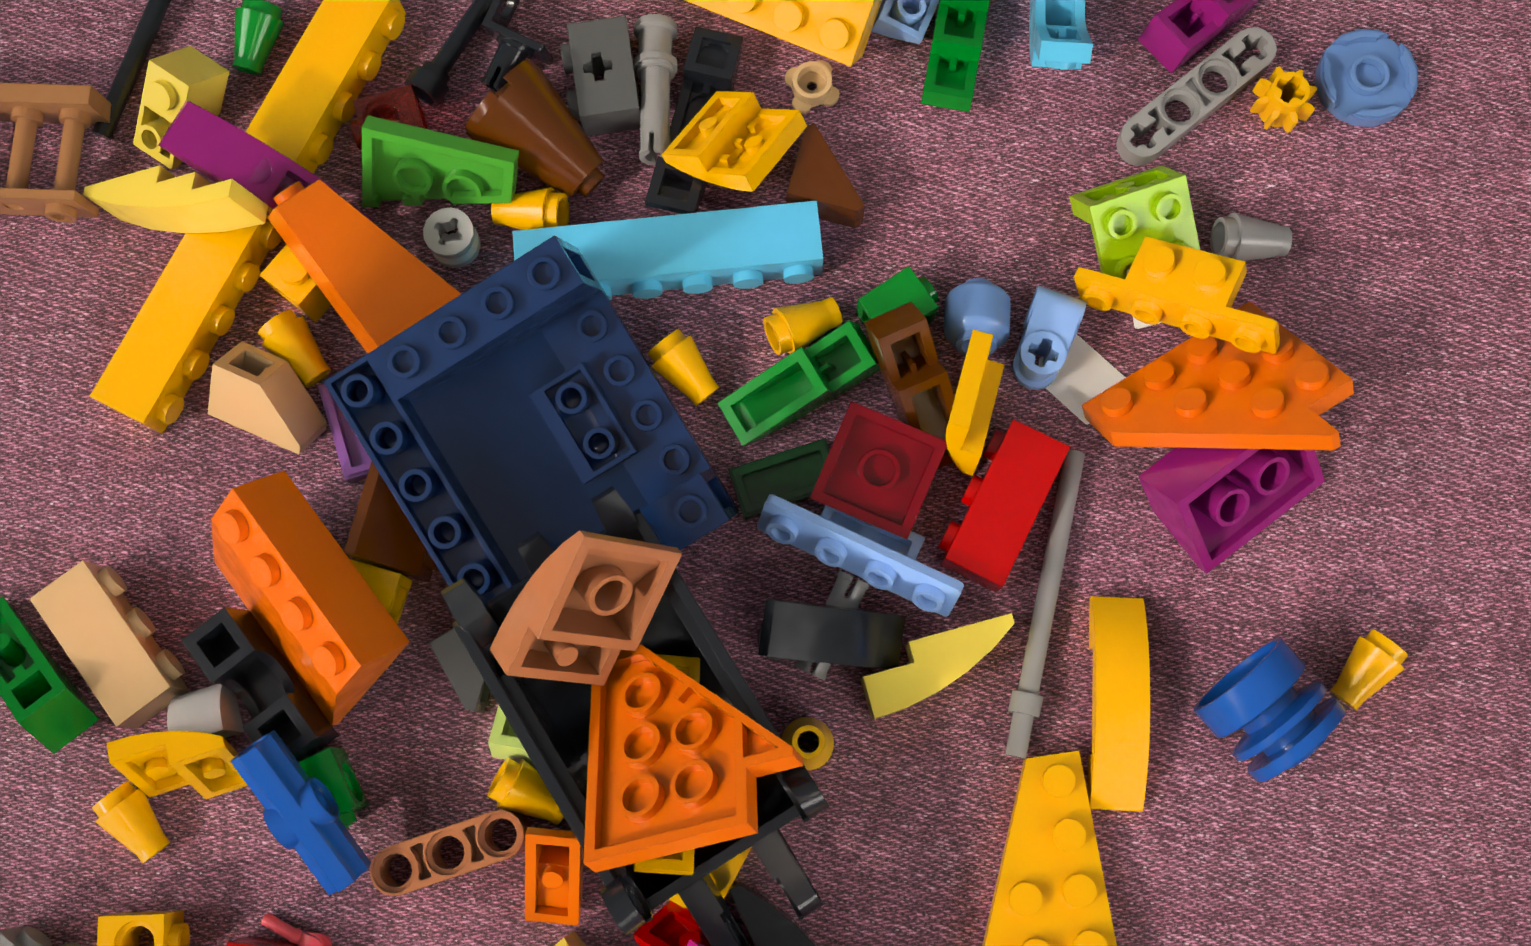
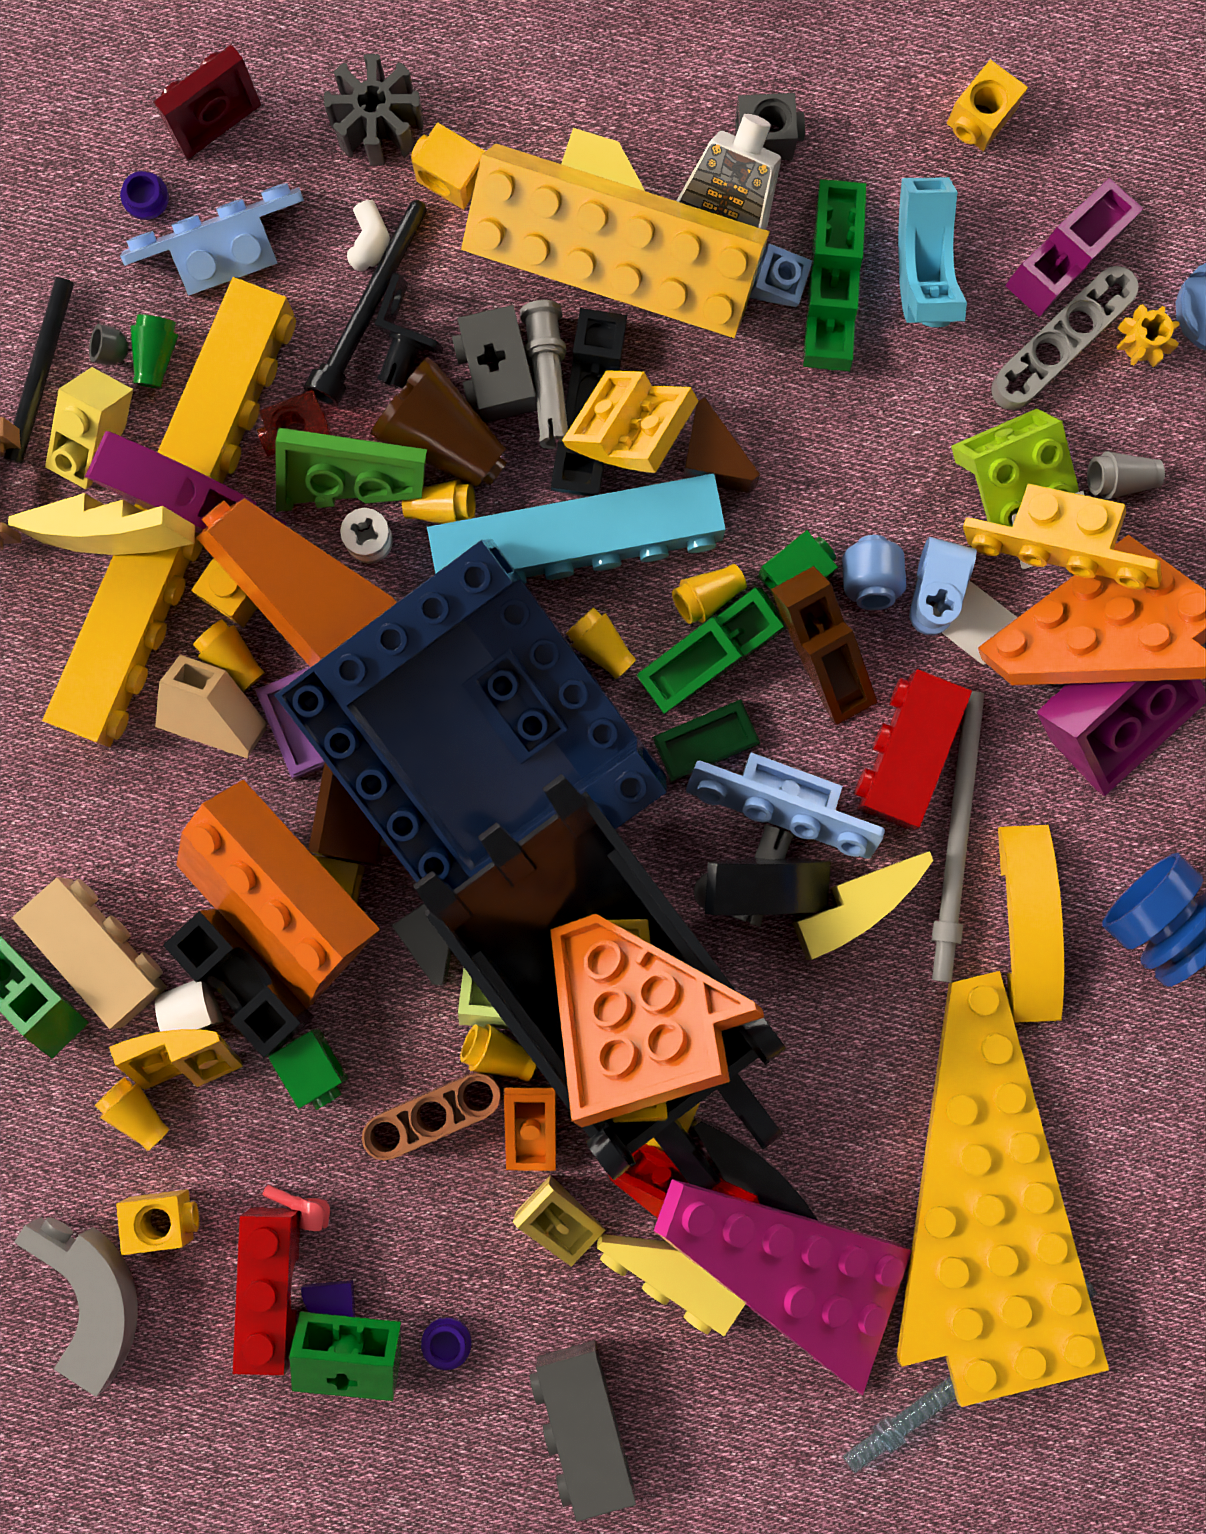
camera: 10 degrees left, 5 degrees up
blue piece [230,730,371,895] -> none
nougat slope [490,530,682,686] -> none
yellow cone [781,717,834,770] -> none
tan plate [785,60,839,114] -> none
dark red plate [810,401,947,539] -> none
yellow slope [946,329,1005,476] -> none
none -> dark grey hinge [89,324,129,365]

